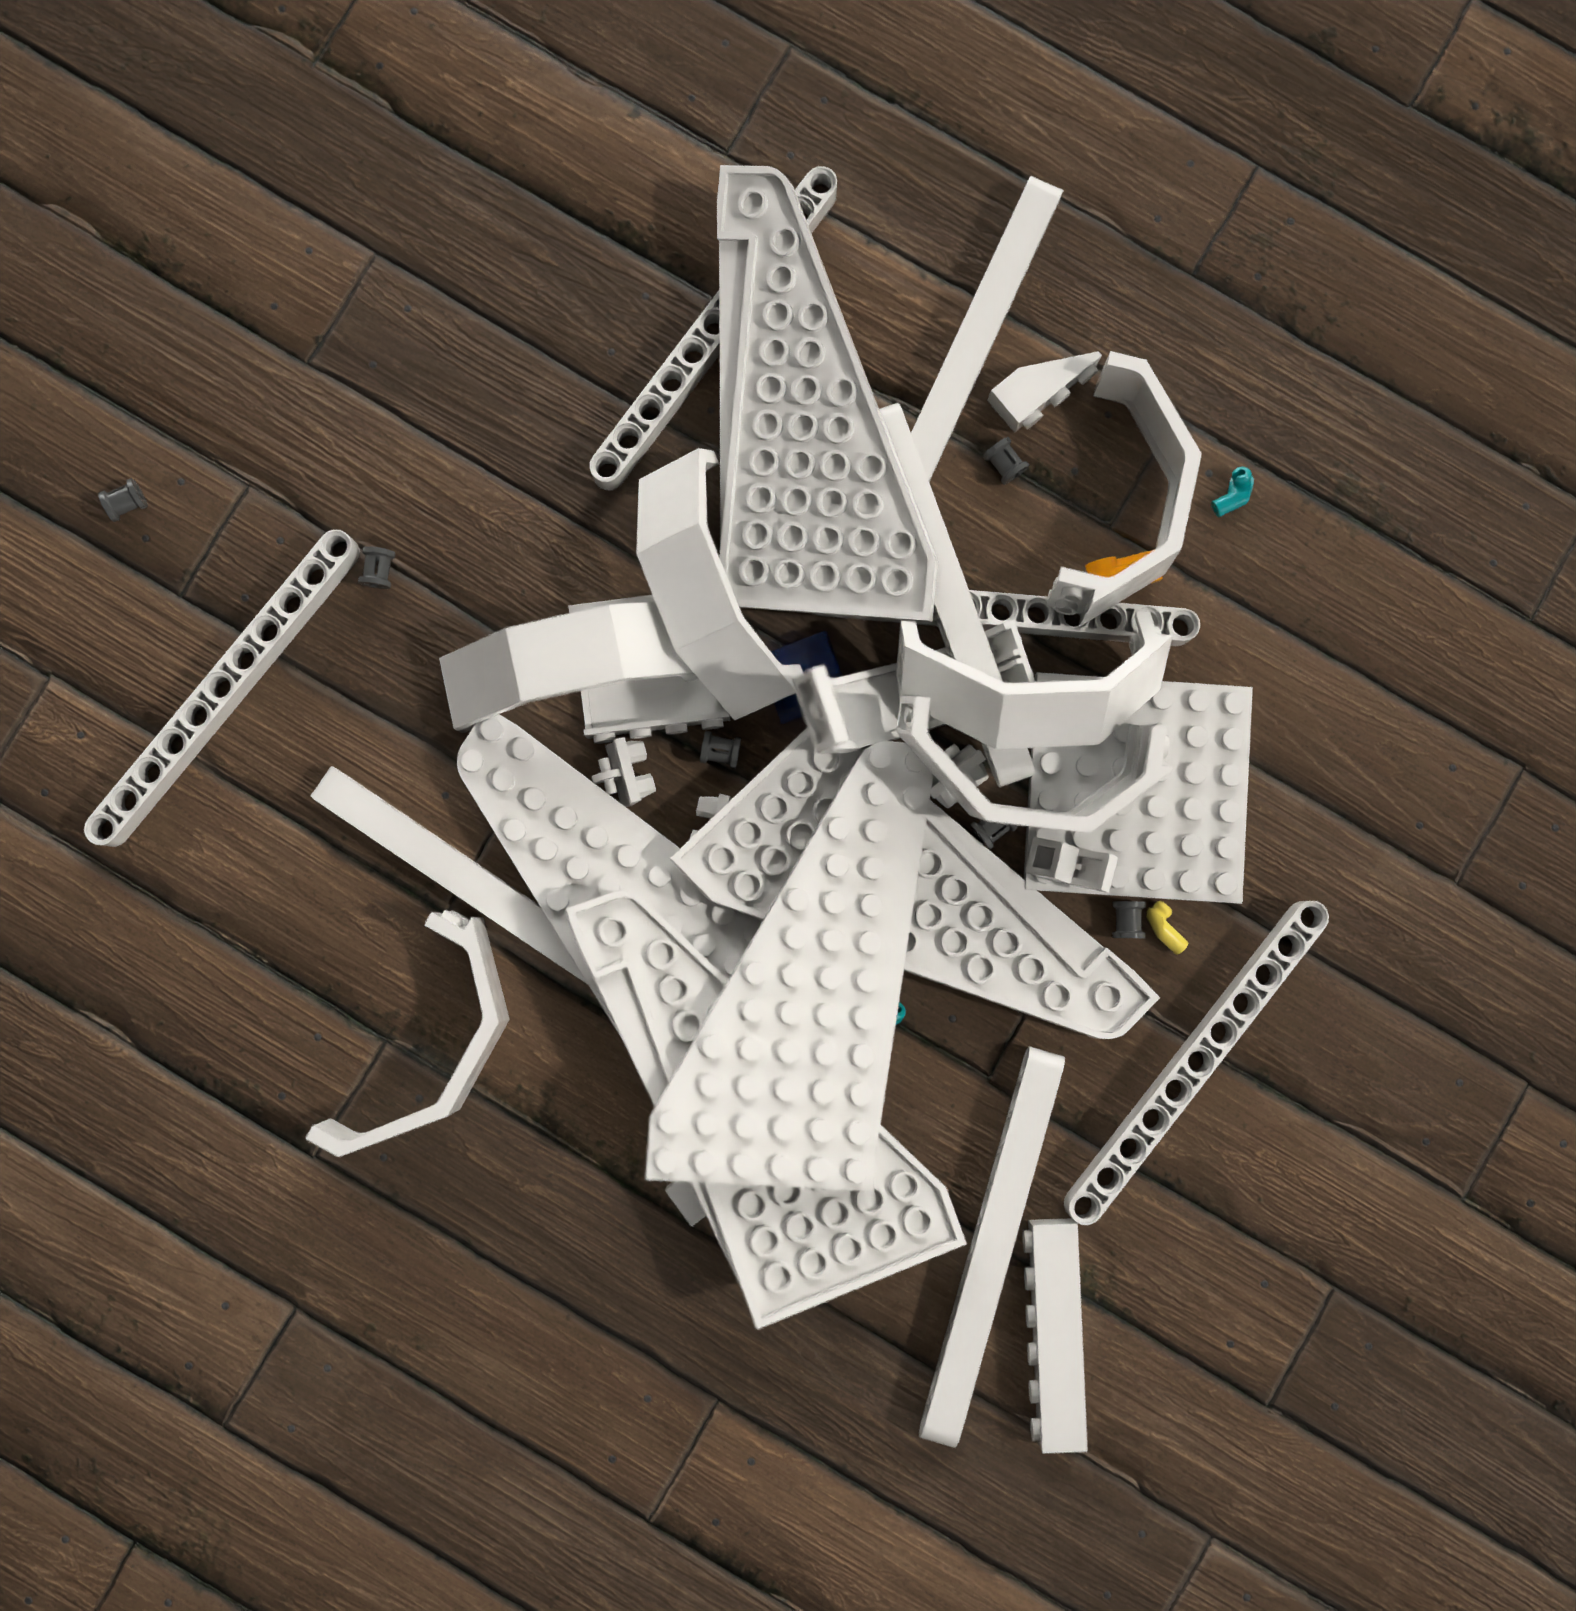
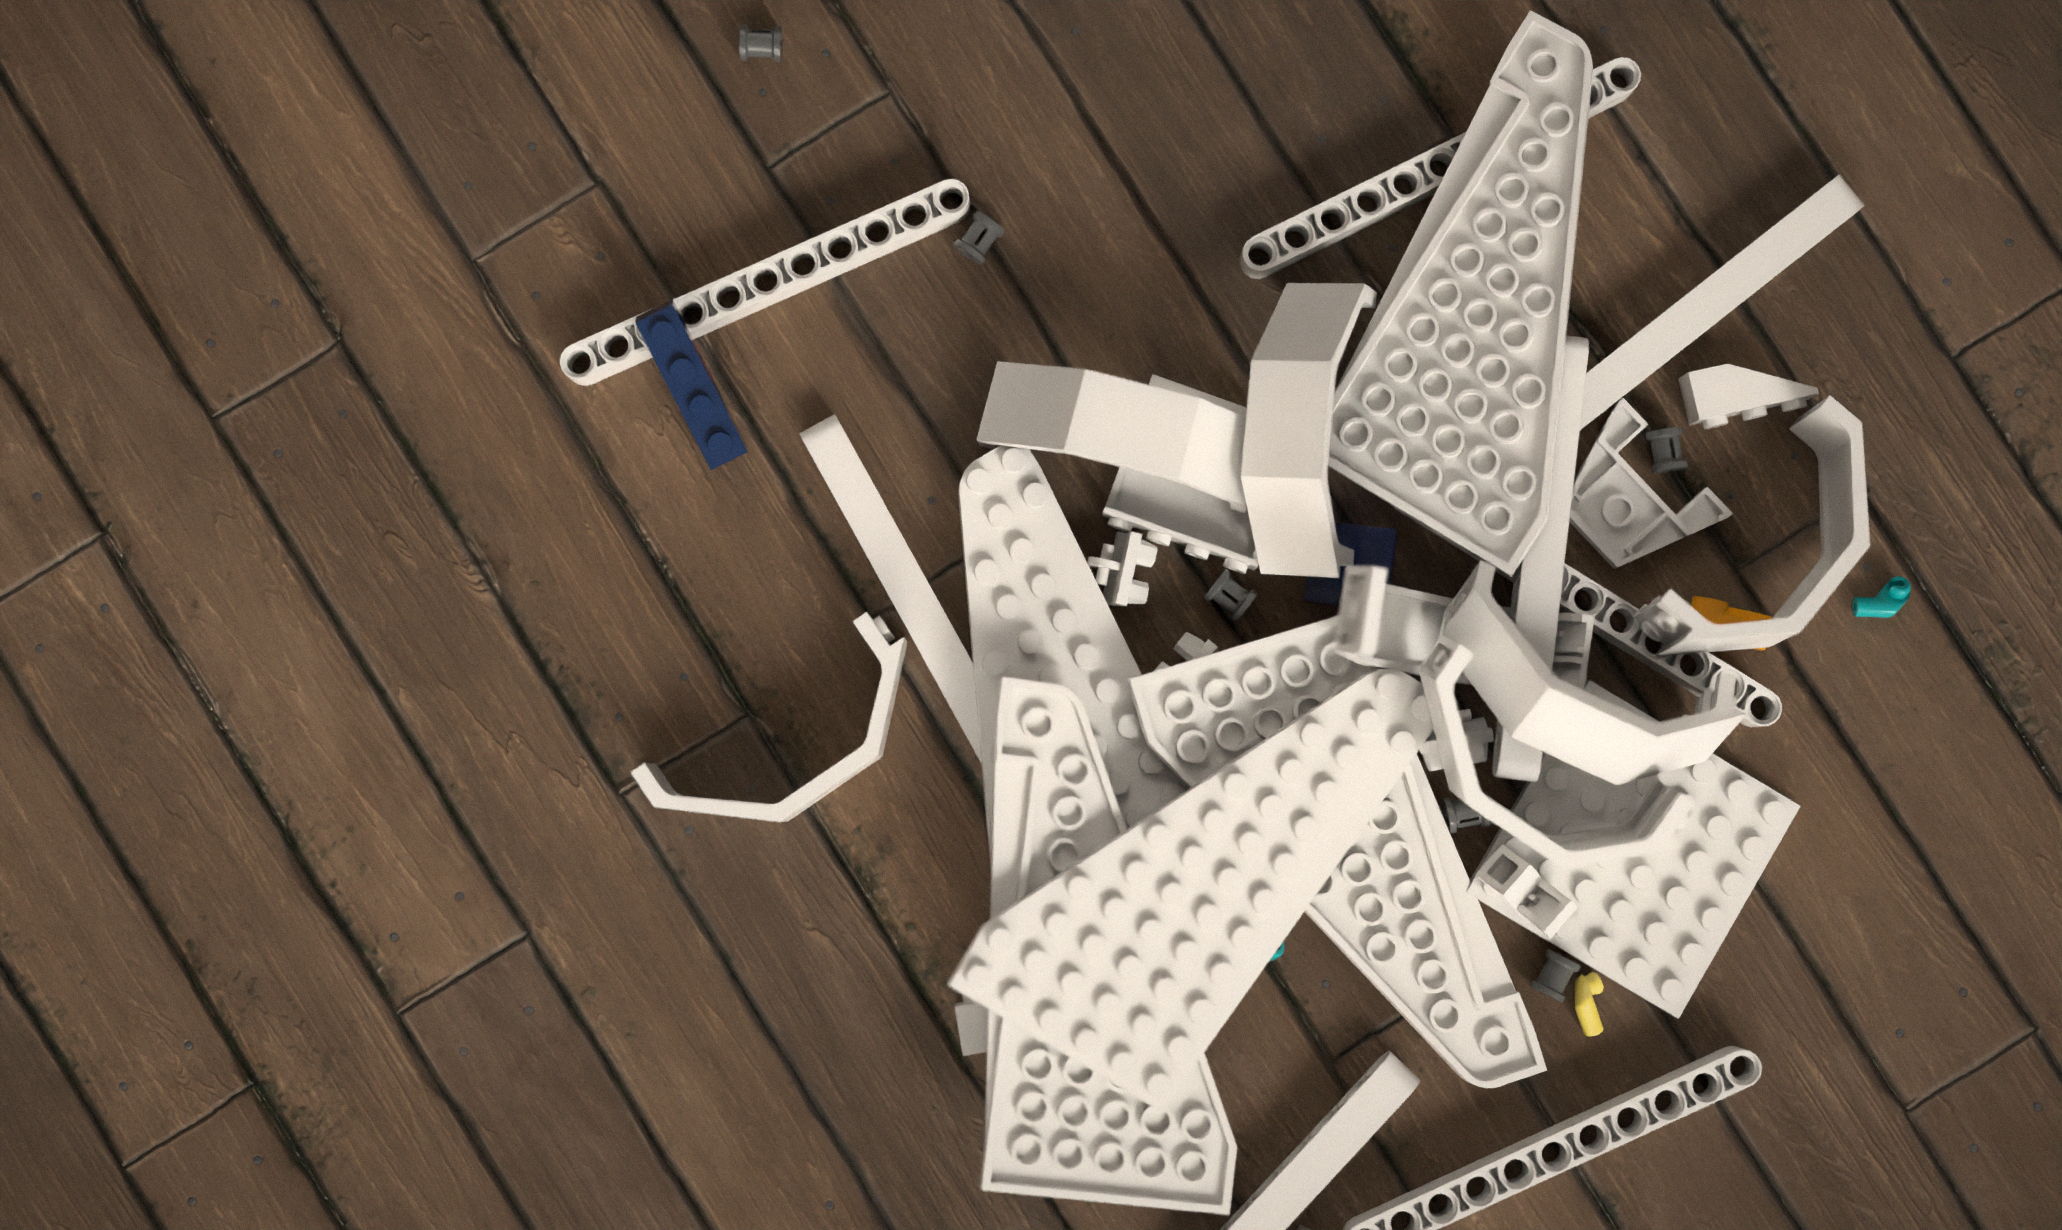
camera: 30 degrees right, 0 degrees up
none -> dark blue brick [635,299,748,470]
none -> white wing [1569,398,1733,569]

